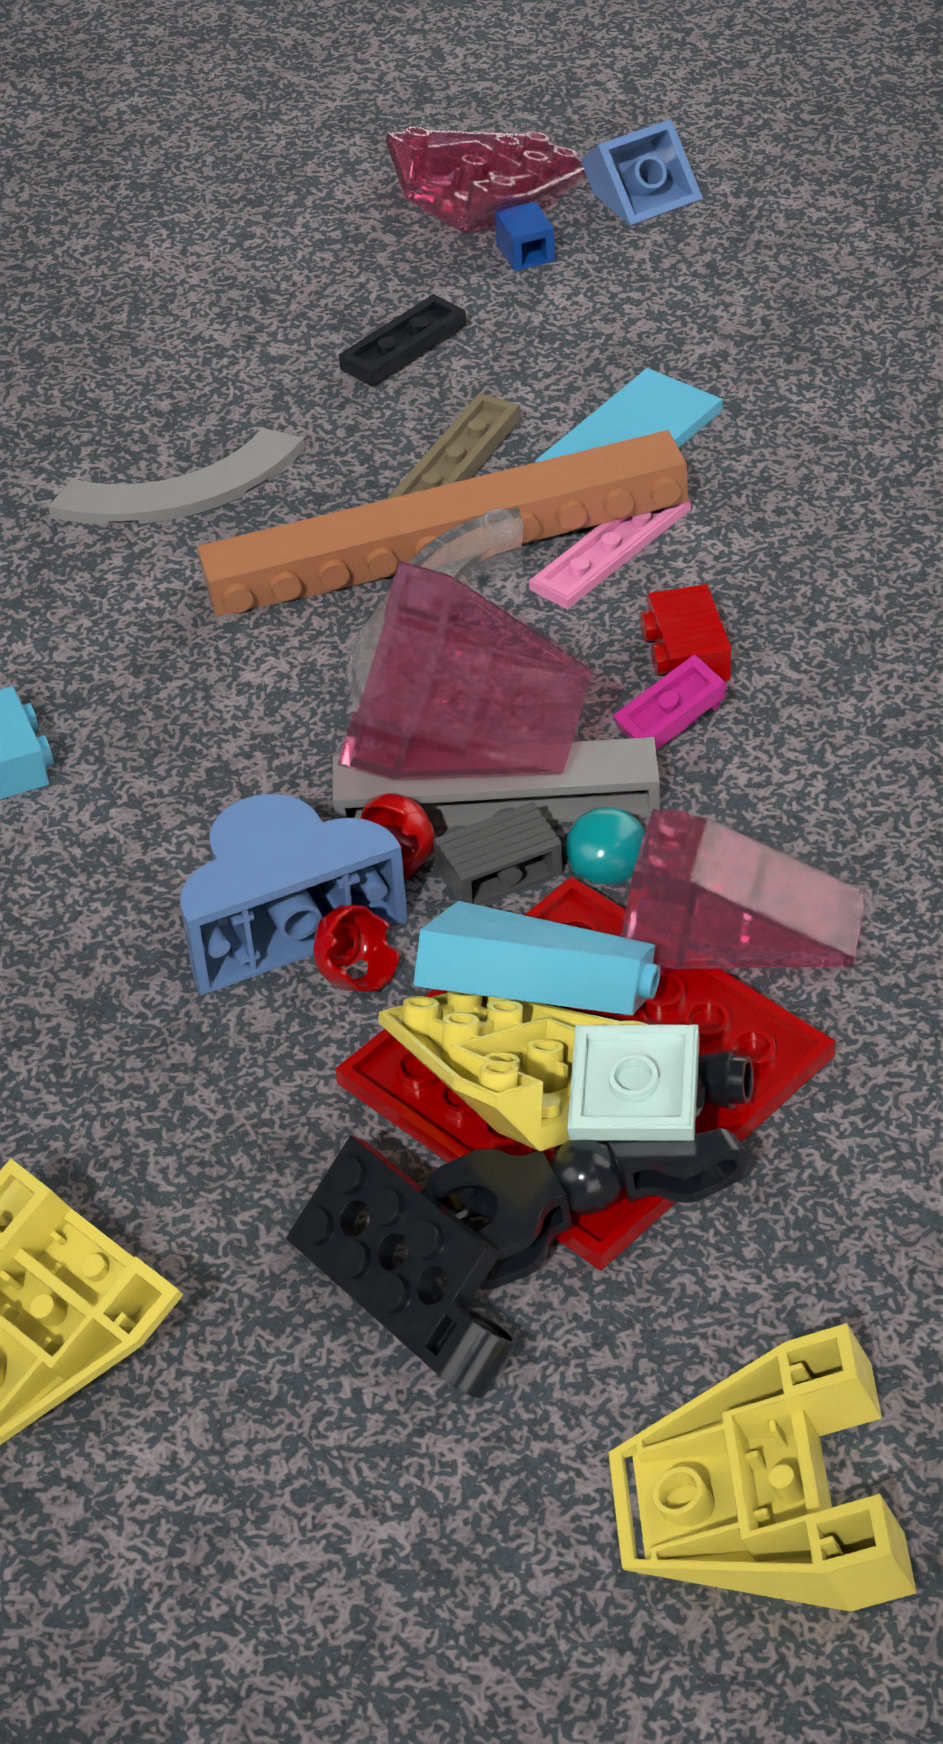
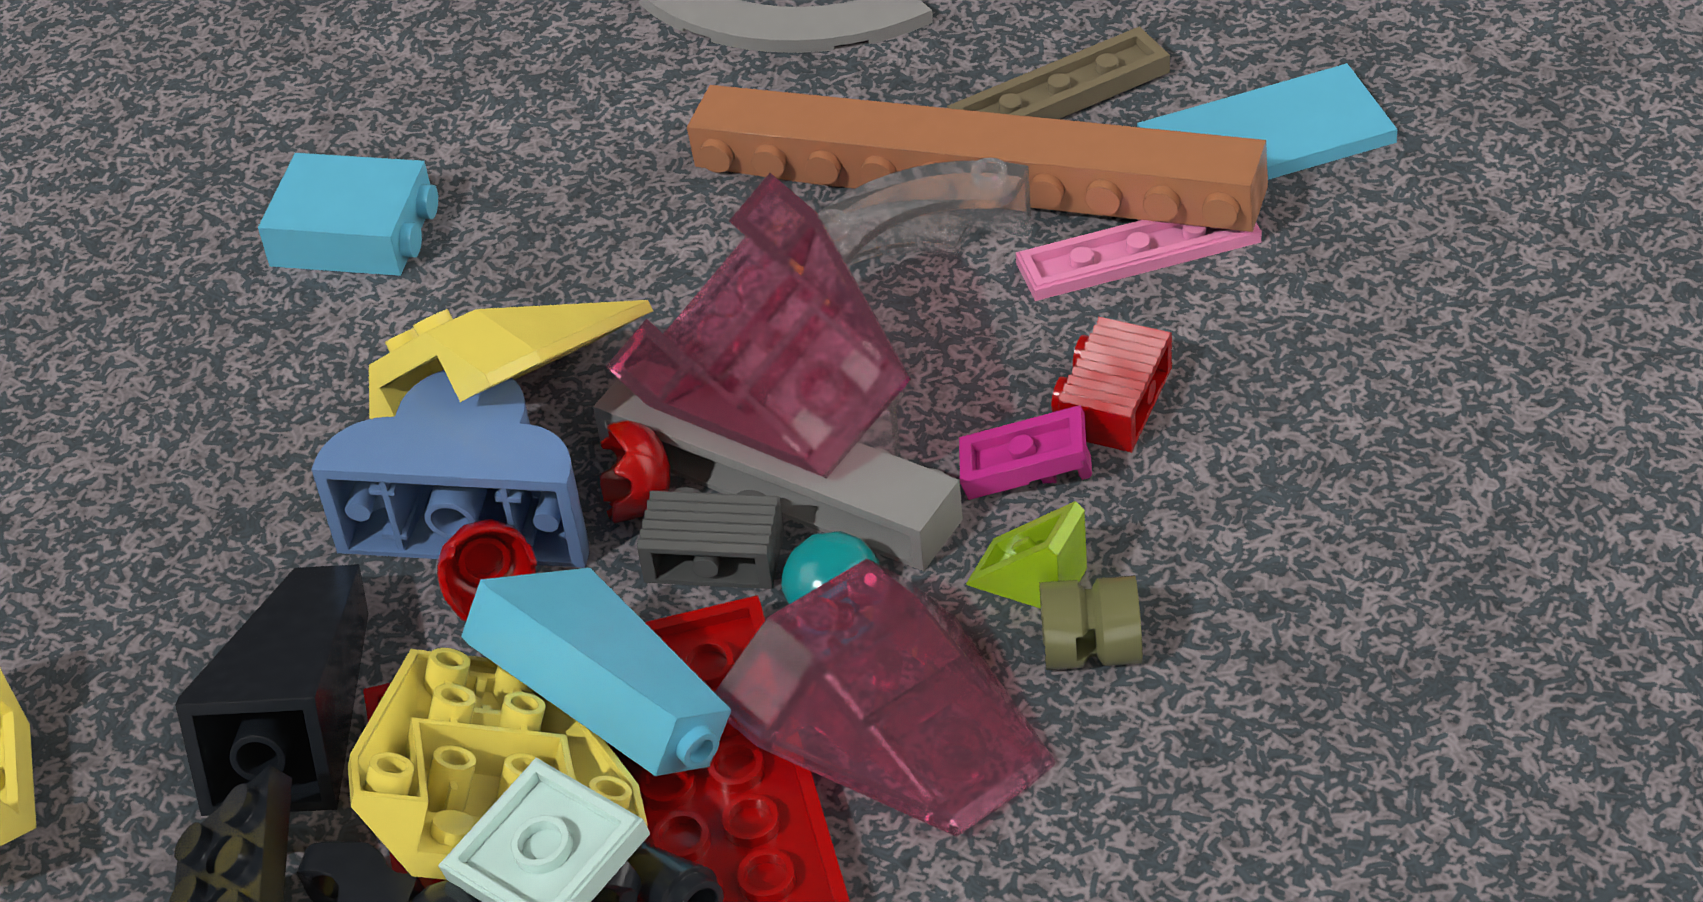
camera: 35 degrees right, 0 degrees up
none -> black slope [175,564,369,816]
none -> light yellow wedge [369,300,653,419]
none -> lime slope [966,501,1087,609]
none -> olive wheel [1039,575,1143,670]

